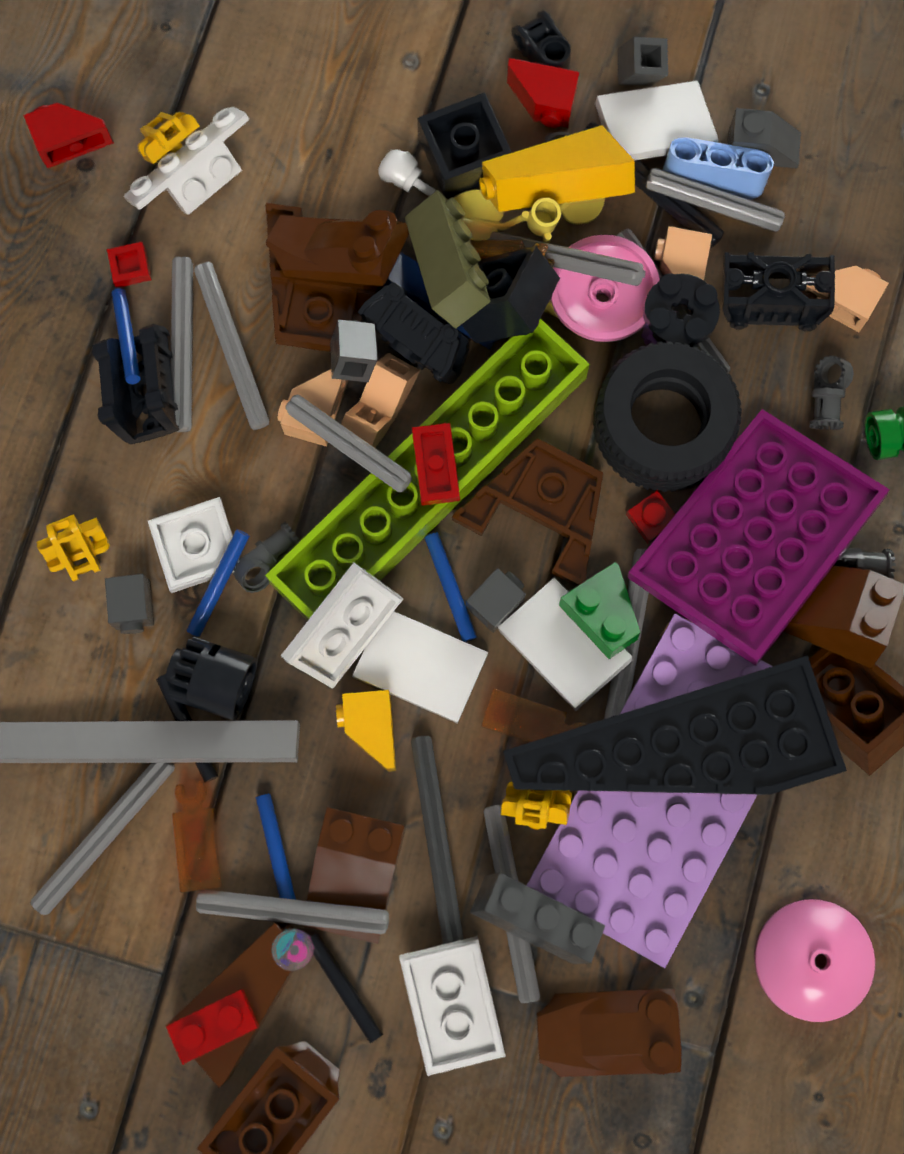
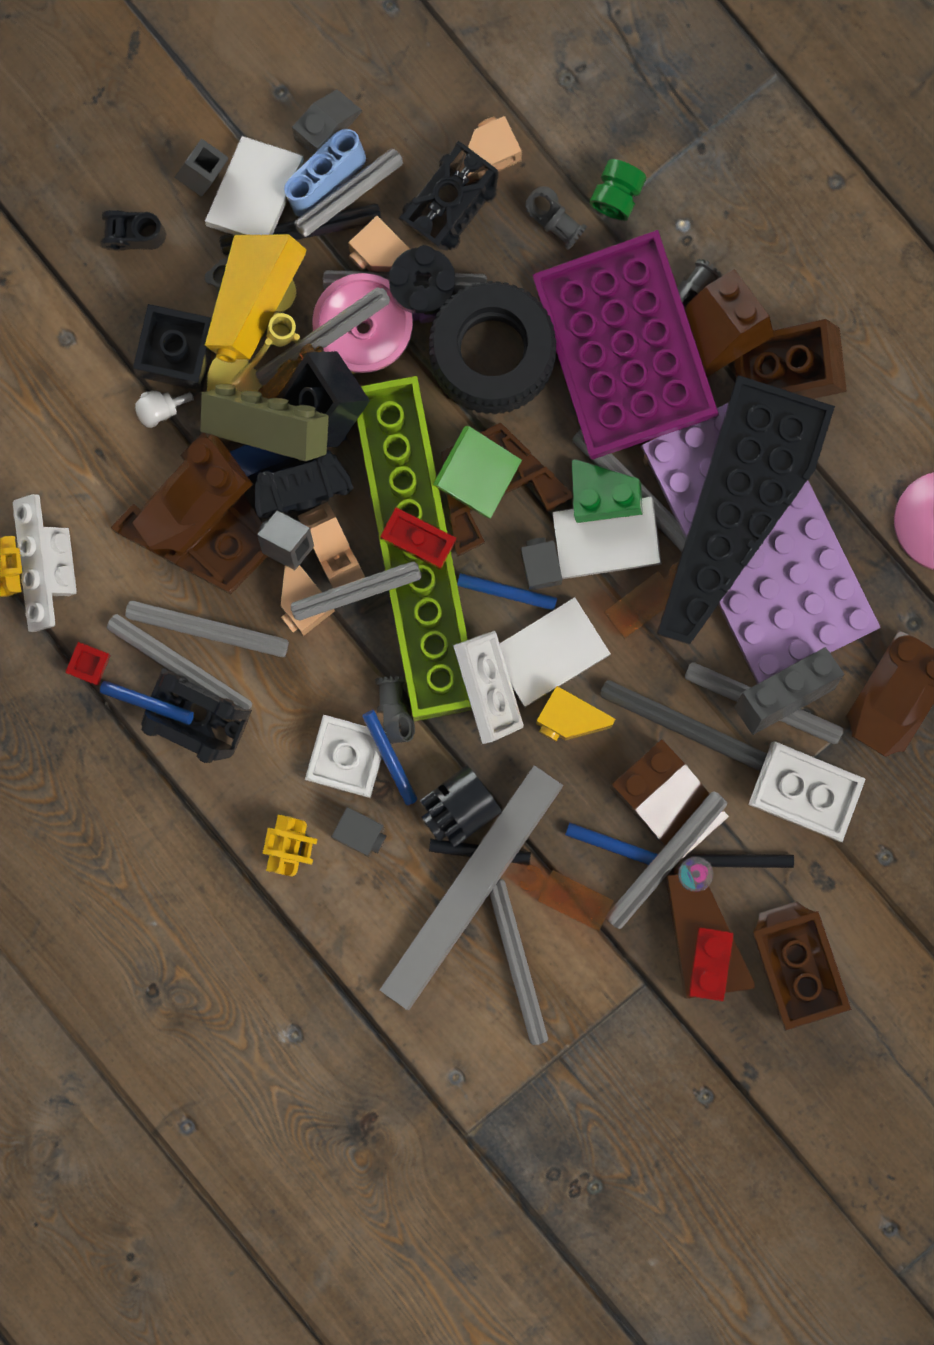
camera: 55 degrees left, 5 degrees up
yellow piece [501,782,572,830] -> none
red slope [507,58,580,128] -> none
red plate [626,490,676,544] -> none
none -> bright green tile [433,426,522,519]

